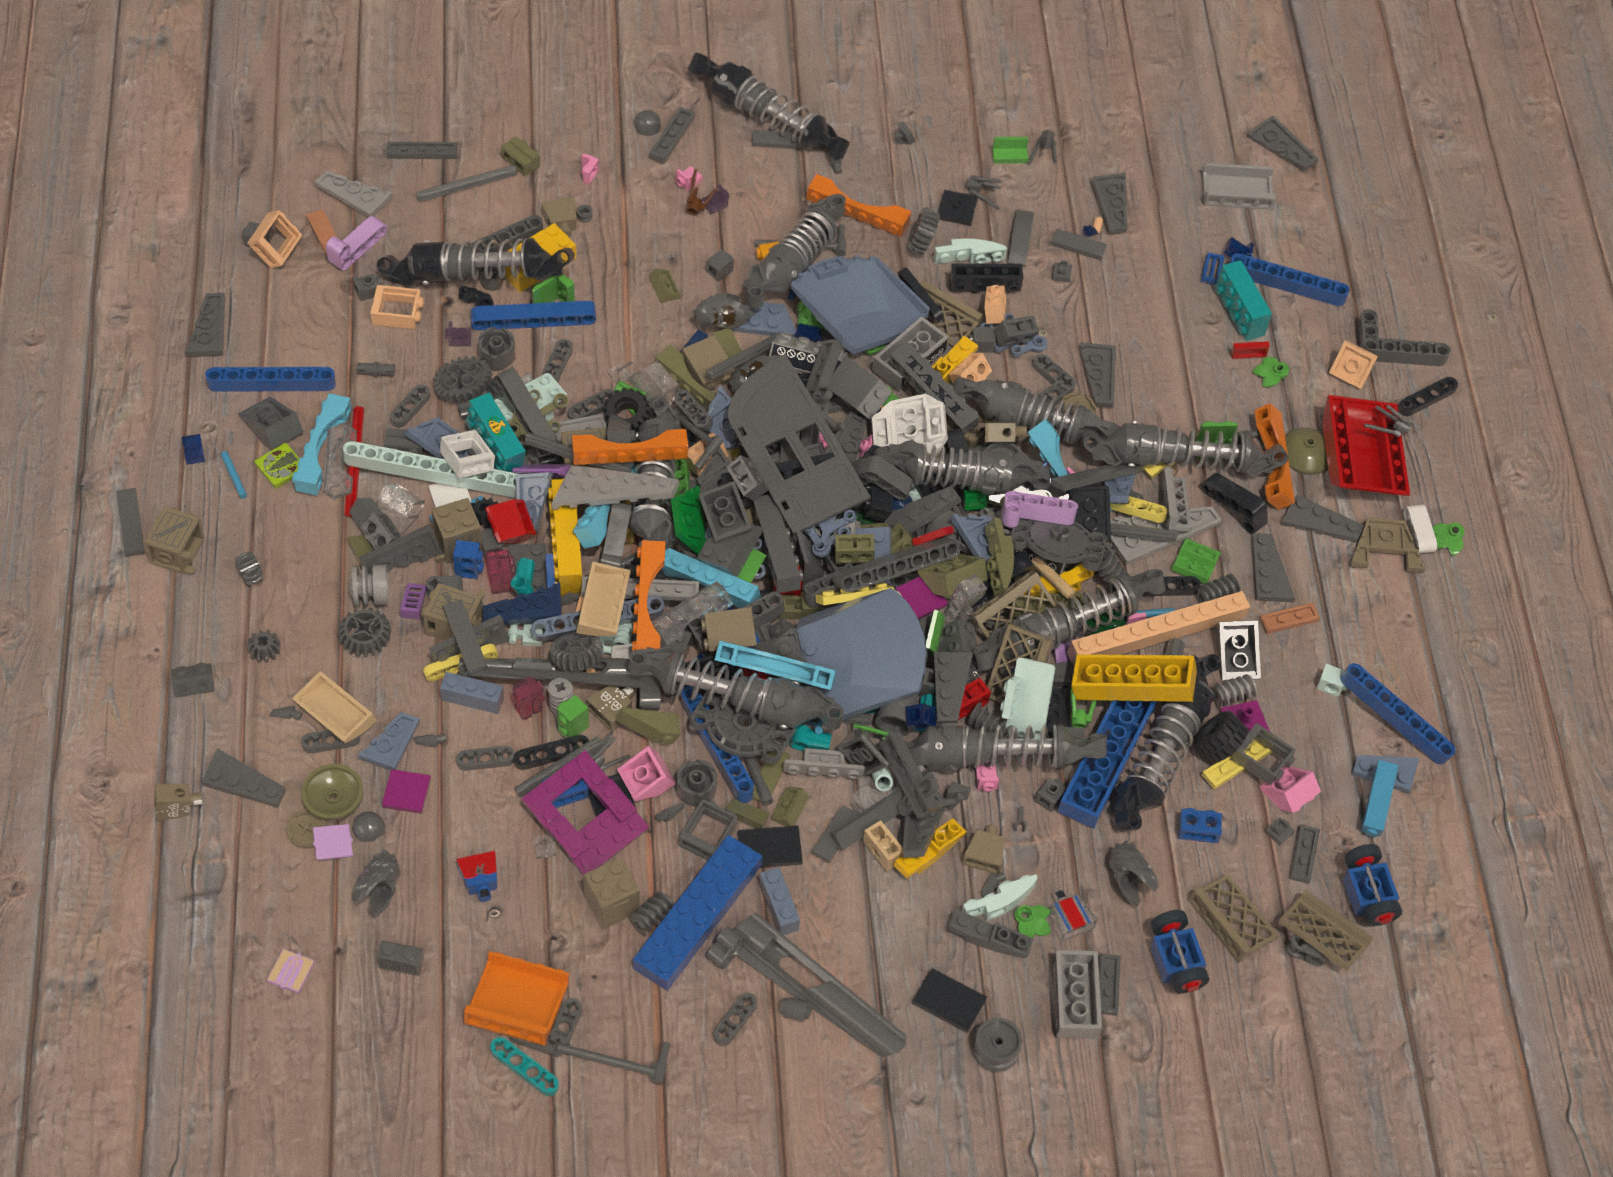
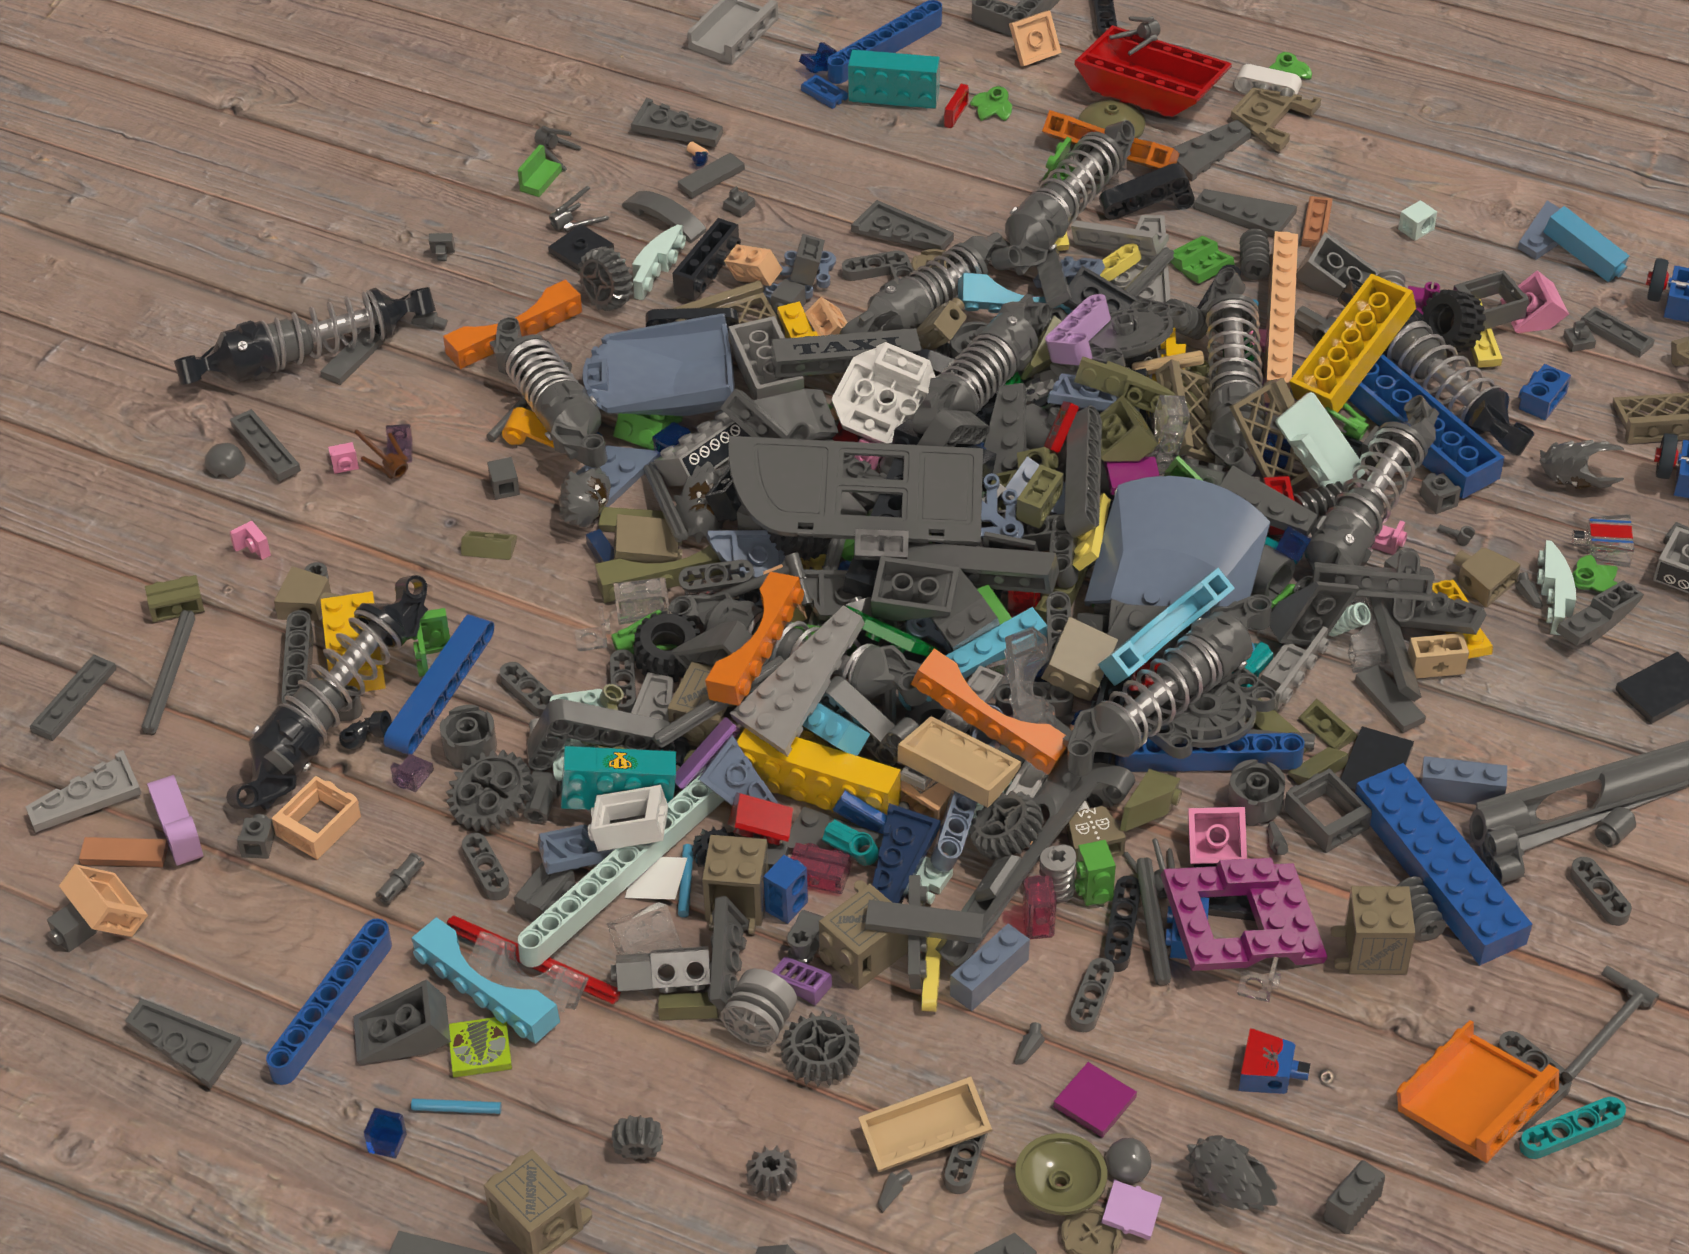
camera: 55 degrees left, 10 degrees down
sand blue wing [358,712,420,770] -> none
blue beam [1340,663,1456,765] -> none

